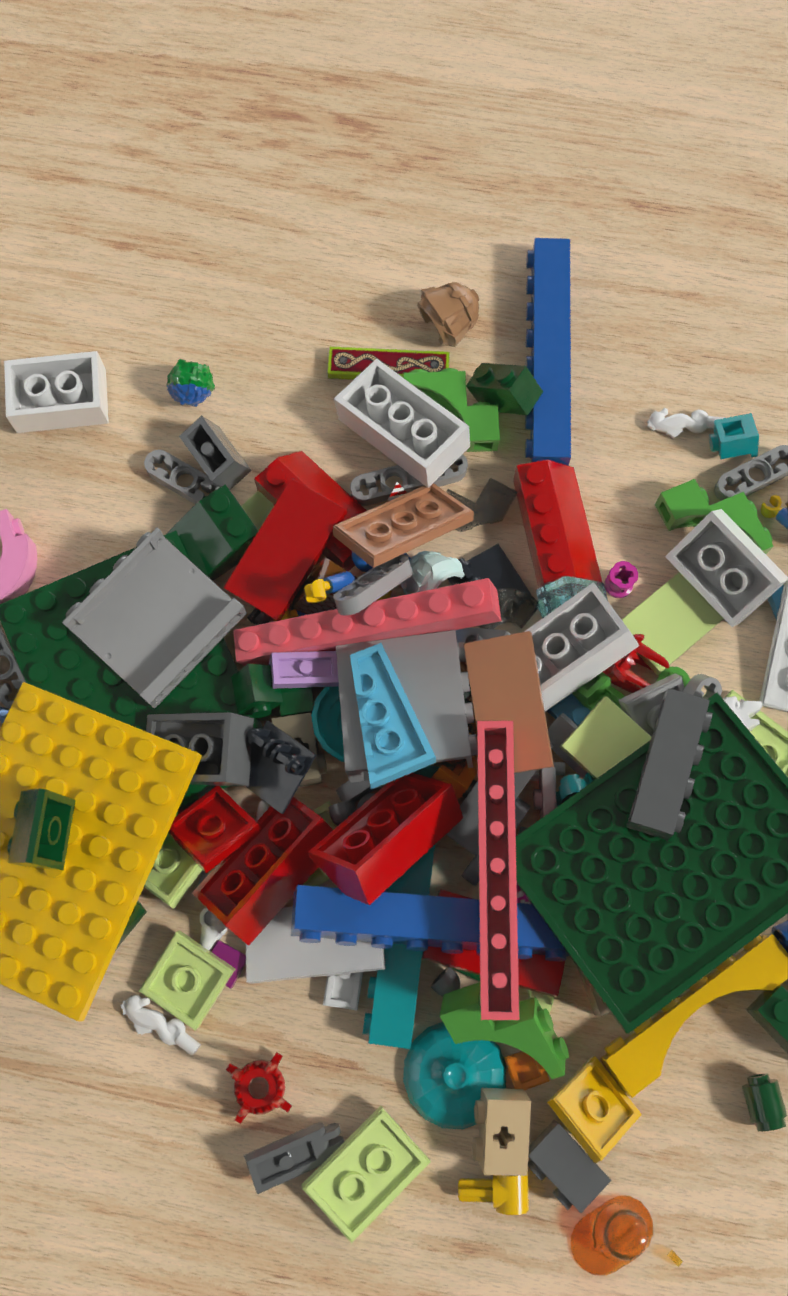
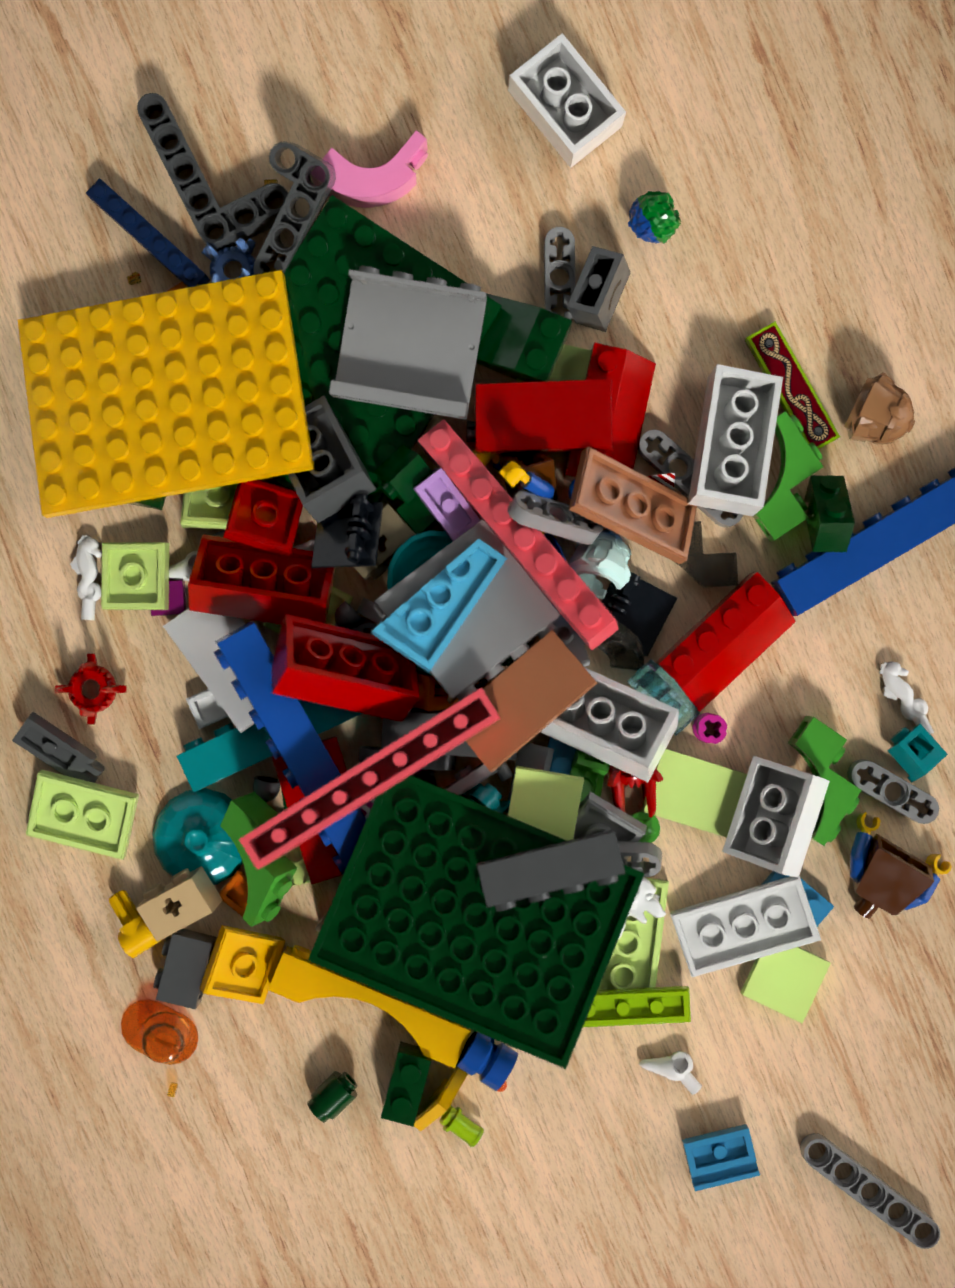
camera: 60 degrees right, 15 degrees up
dark green slope [7,789,76,870] -> none

